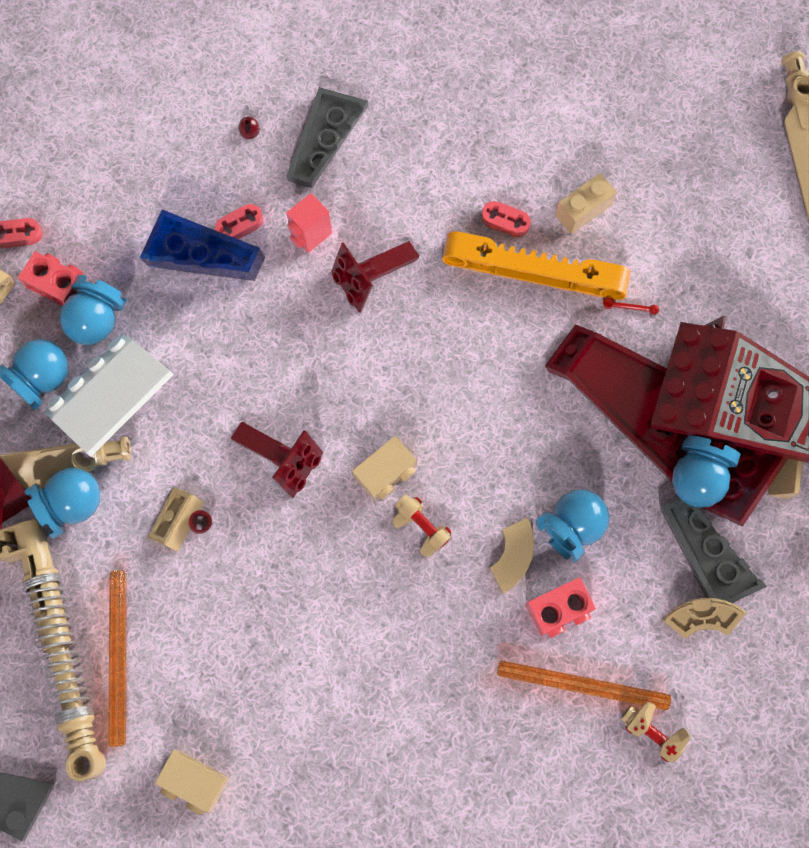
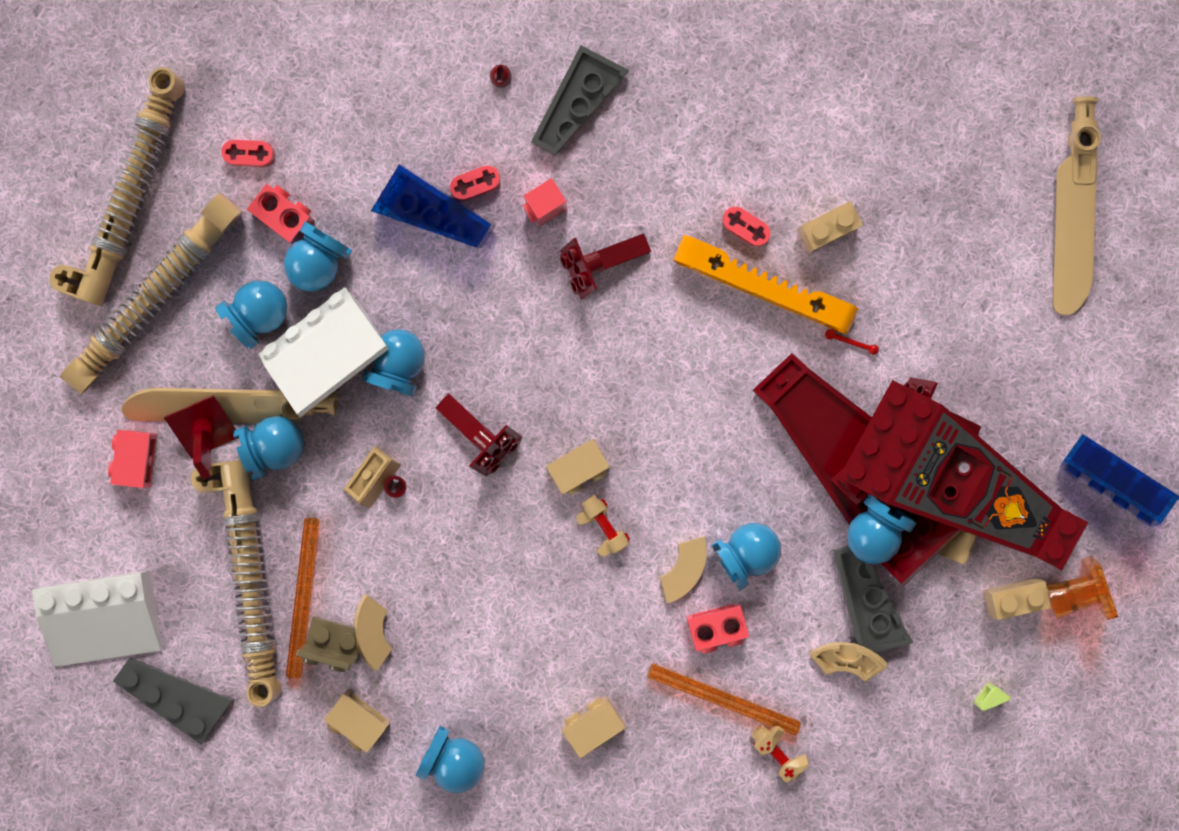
camera: 10 degrees right, 15 degrees up
none -> dark tan bracket [296,616,360,672]
none -> tan tile [354,594,392,671]
none -> dark azure tile [362,329,426,397]
none -> dark azure tile [415,726,485,794]
none -> tan brick [562,696,626,758]

